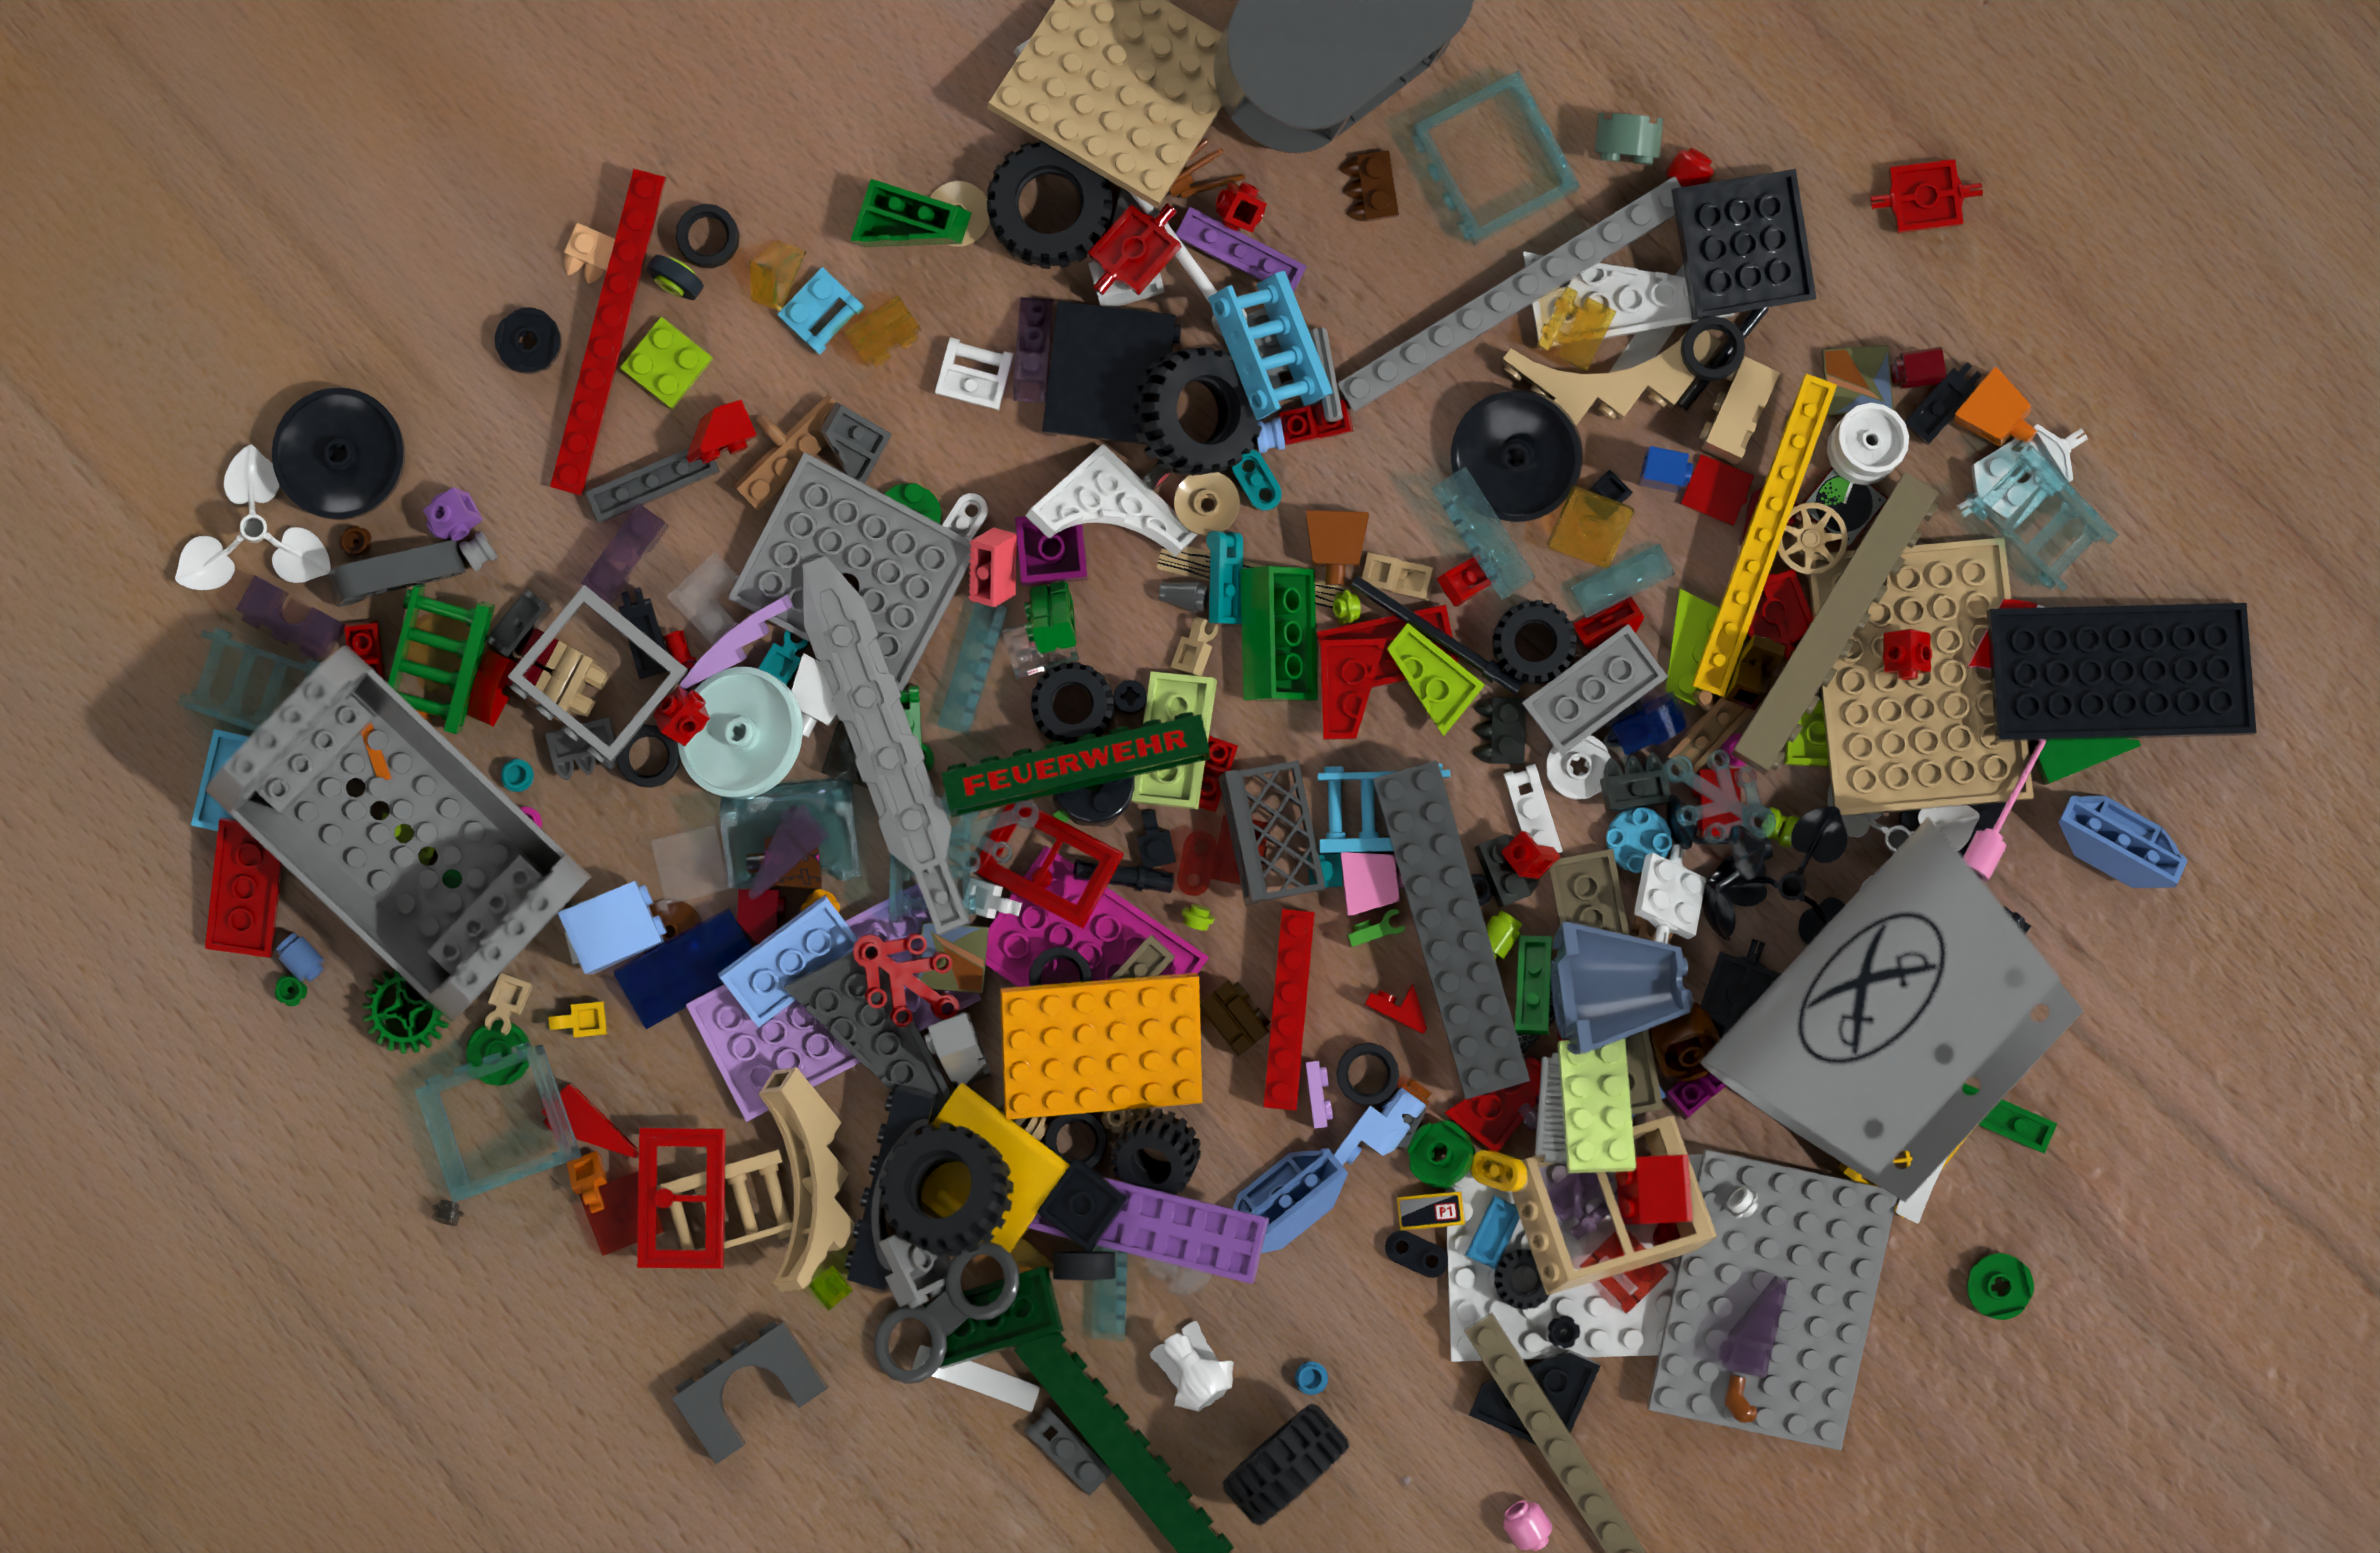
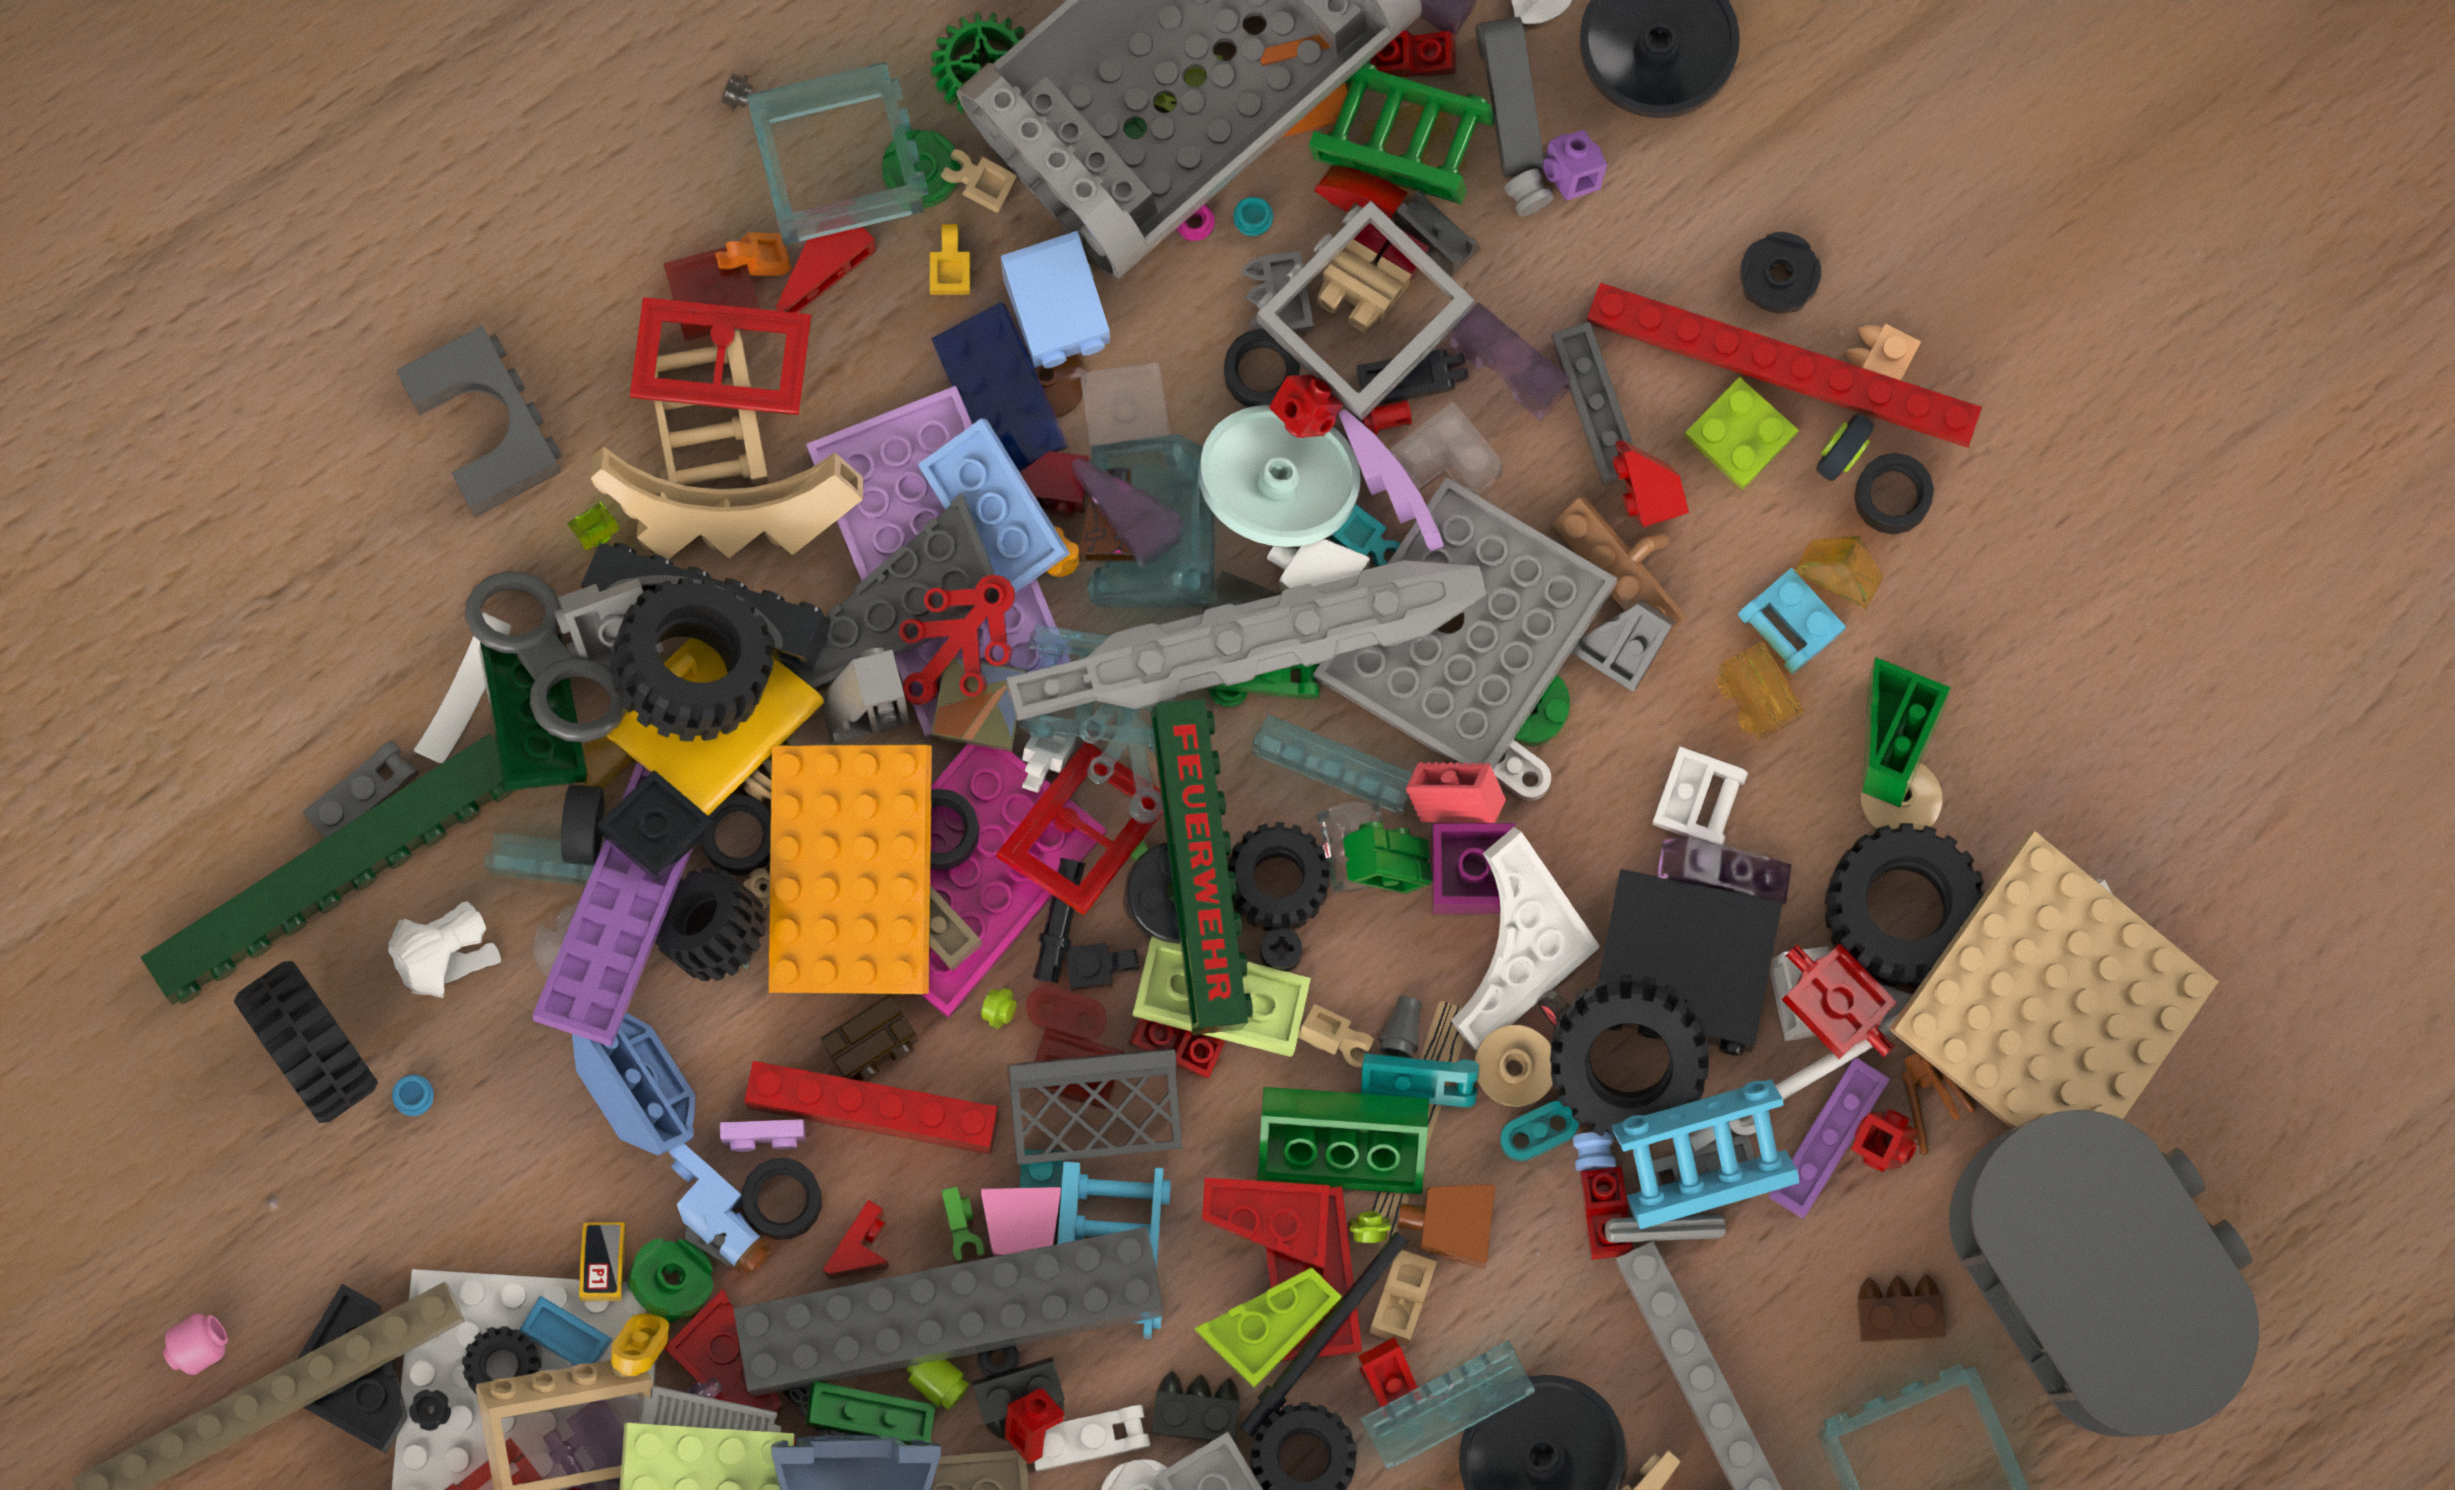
camera: 90 degrees right, 10 degrees down
reddish brown plate [339,526,372,558] -> none
black plate [1385,1230,1448,1278] -> none

